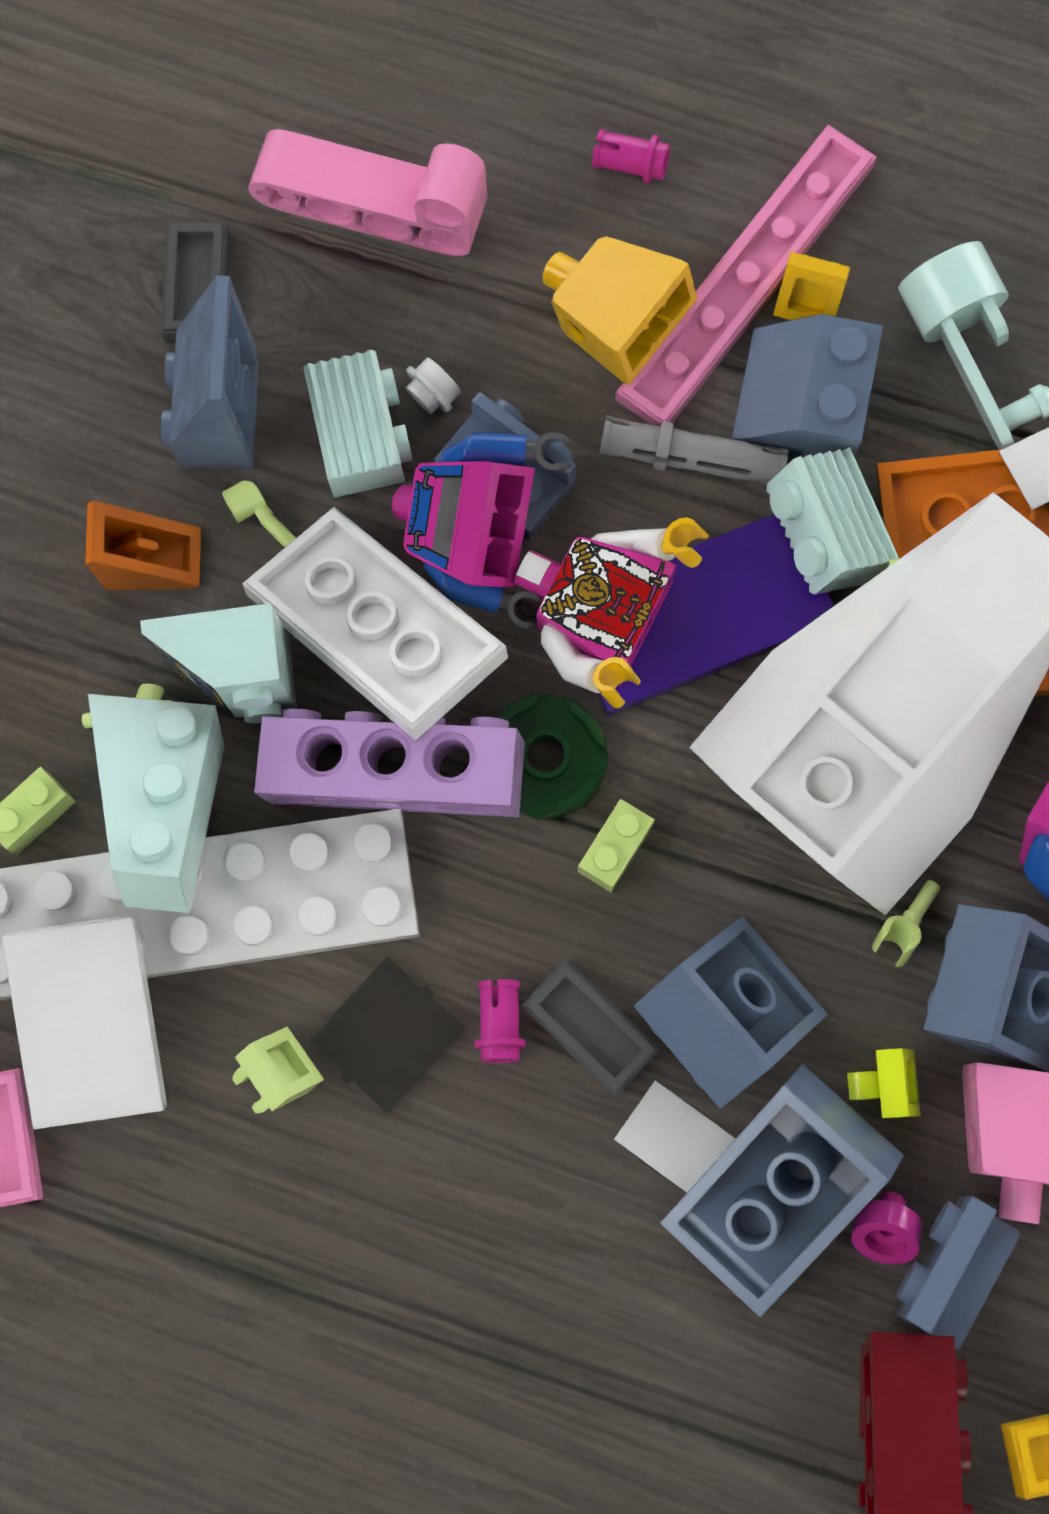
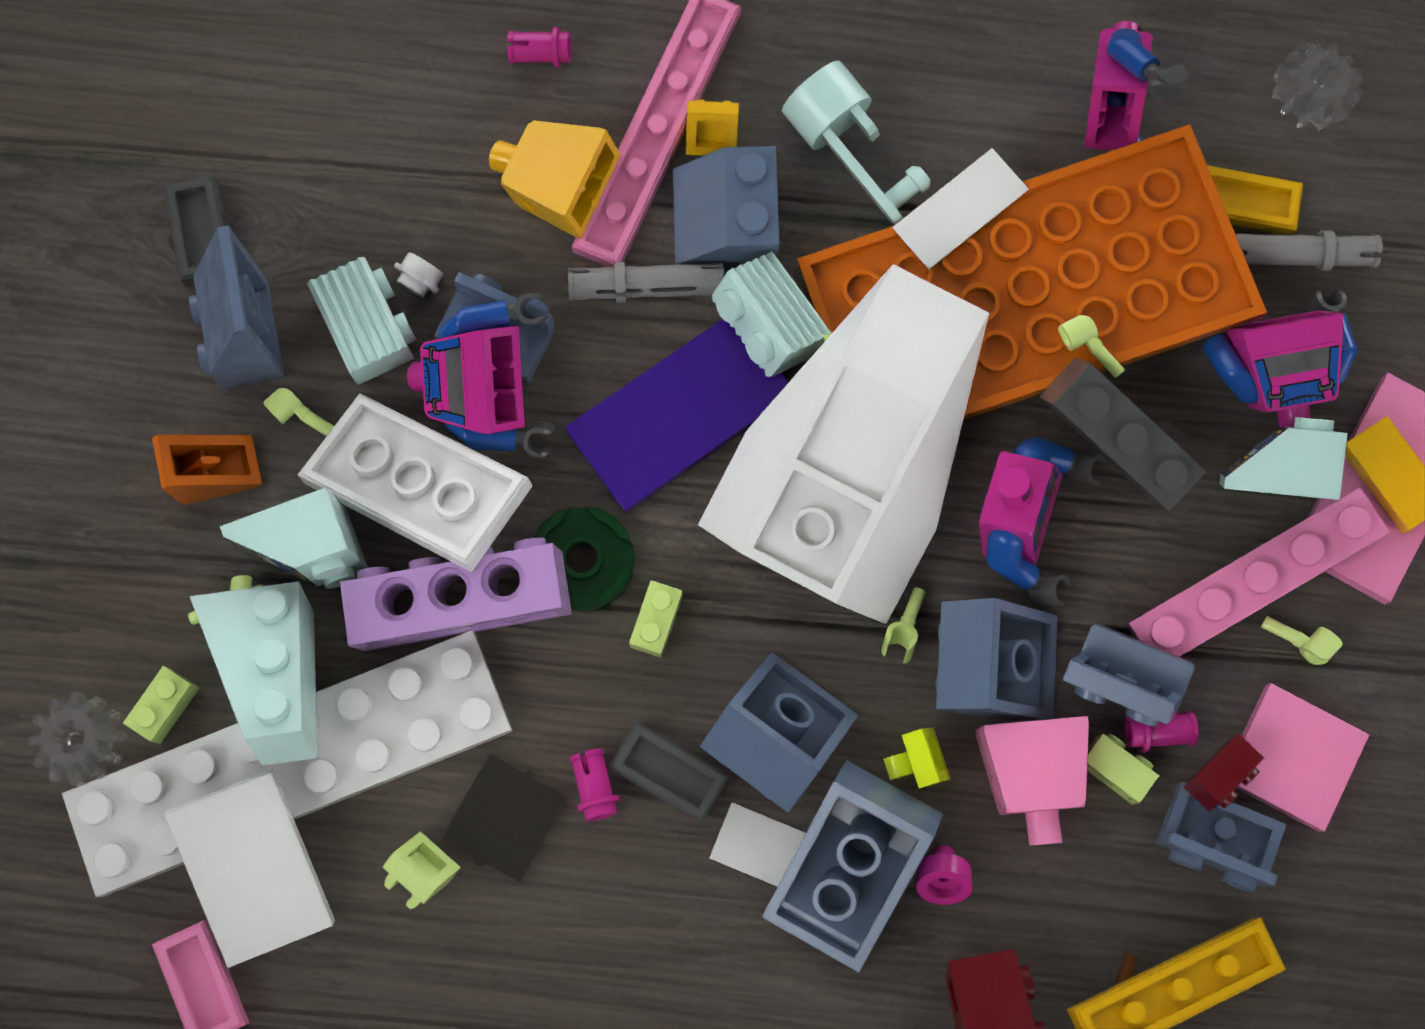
camera: 20 degrees left, 0 degrees up
bright pink beam [248,129,488,257] -> none
torso [514,517,709,708] -> none
sand blue bracket [896,1196,1020,1349] -> none

